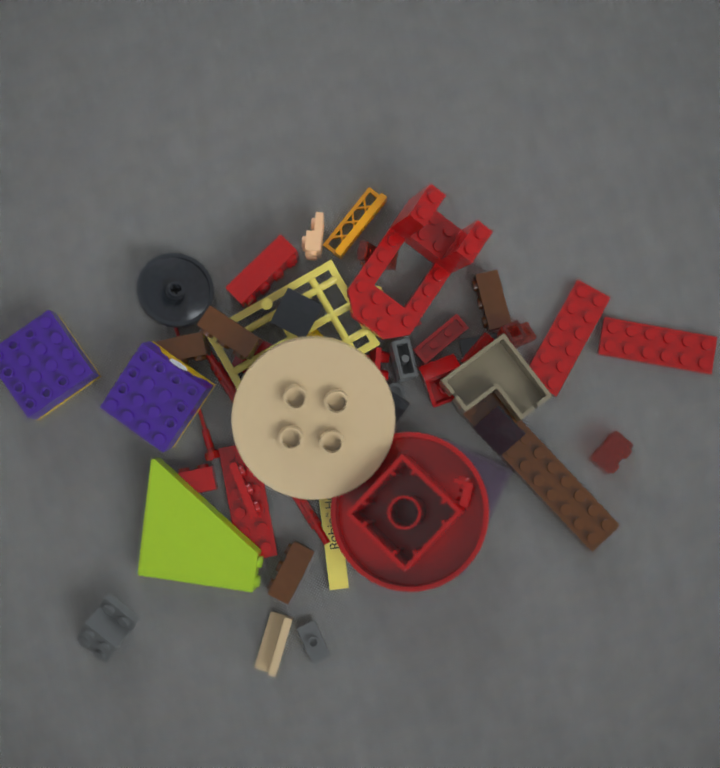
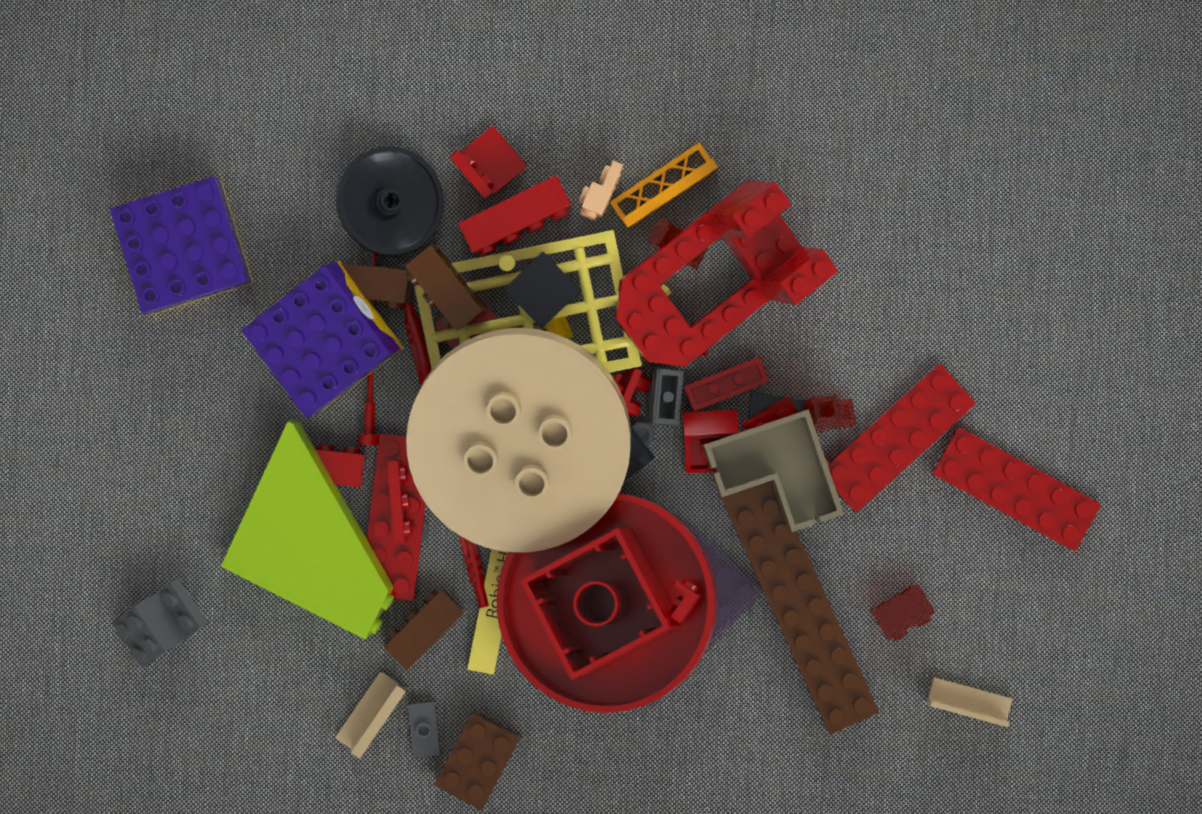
camera: 25 degrees right, 5 degrees up
reddish brown brick [471,269,512,332] -> none
black piece [474,405,526,456] -> none
none -> reddish brown brick [434,710,521,811]
none -> red bracket [450,126,526,201]
none -> tan panel [926,677,1012,727]

